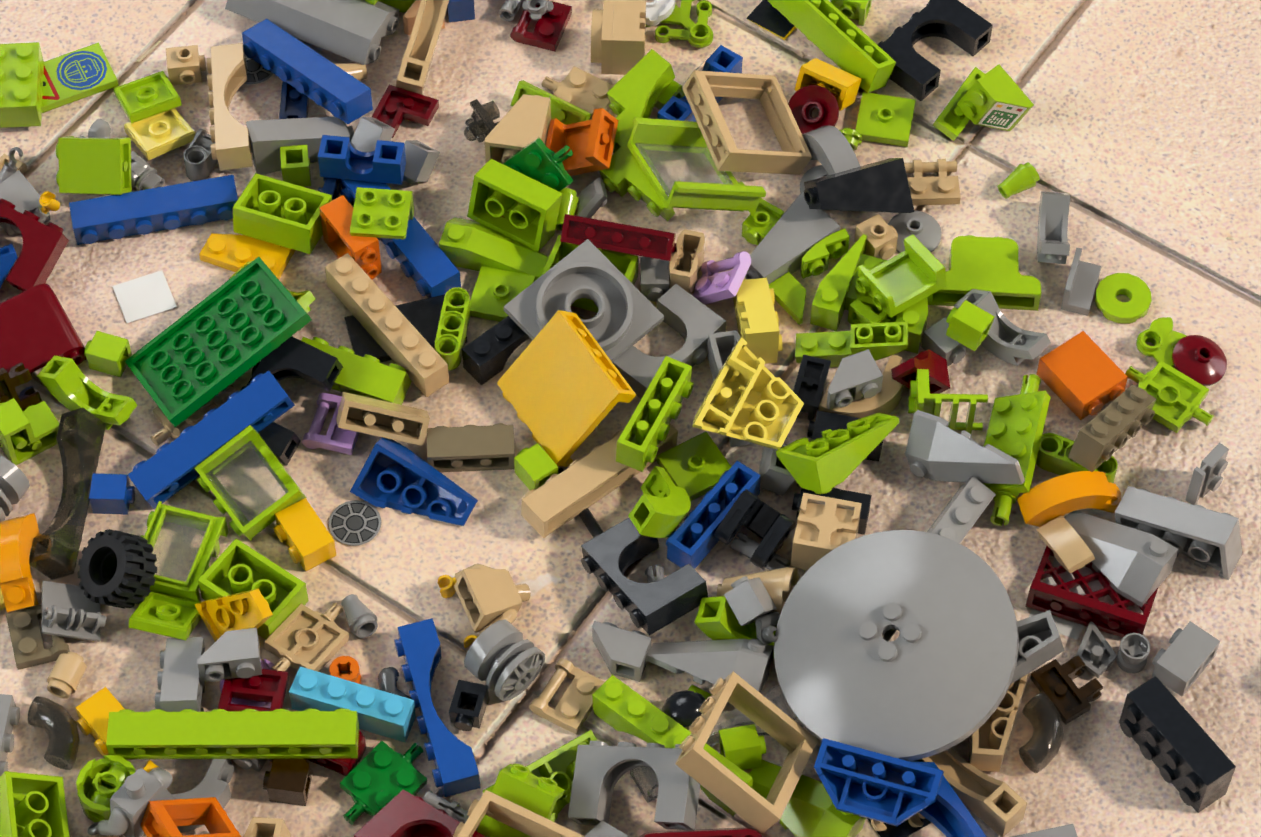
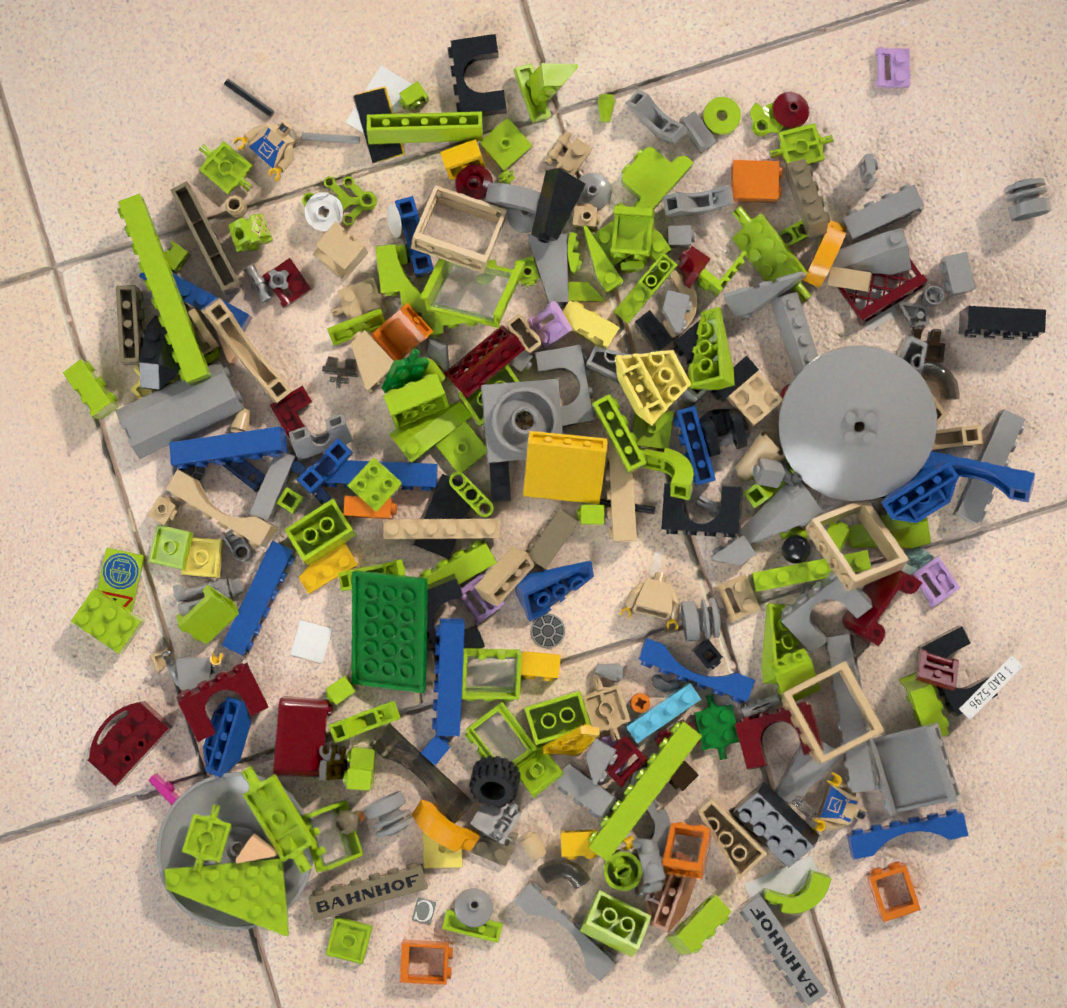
camera: 55 degrees left, 30 degrees up
lime brick [946,300,995,352] -> none

